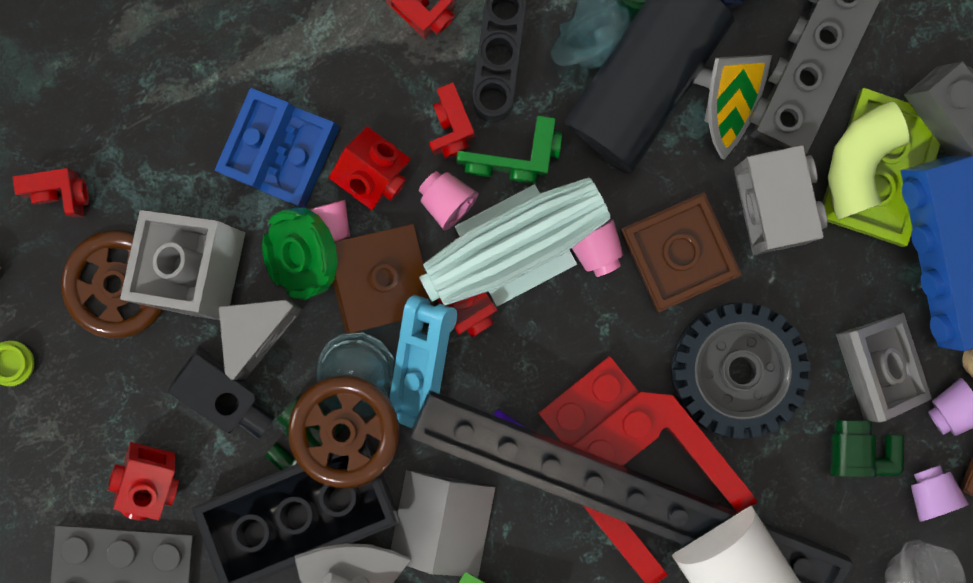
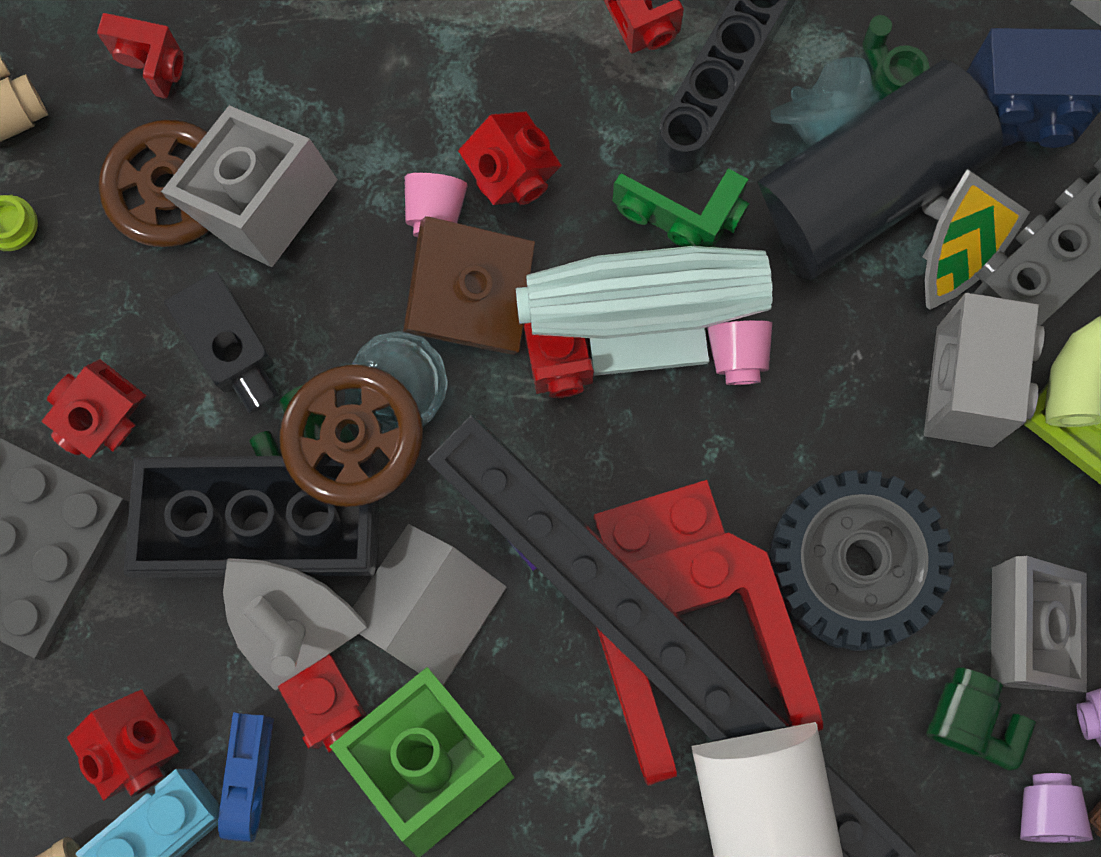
camera: 25 degrees right, 10 degrees down
blue slope [214,88,340,208] -> none
light grey slope [219,300,303,380] -> none
green tile [262,207,338,300] -> none
medium azure plate [389,295,457,428] -> none
bright pink hat [419,171,479,231] -> none
red bracket [429,83,476,159] -> none
reddish brown plate [620,192,742,313] -> none

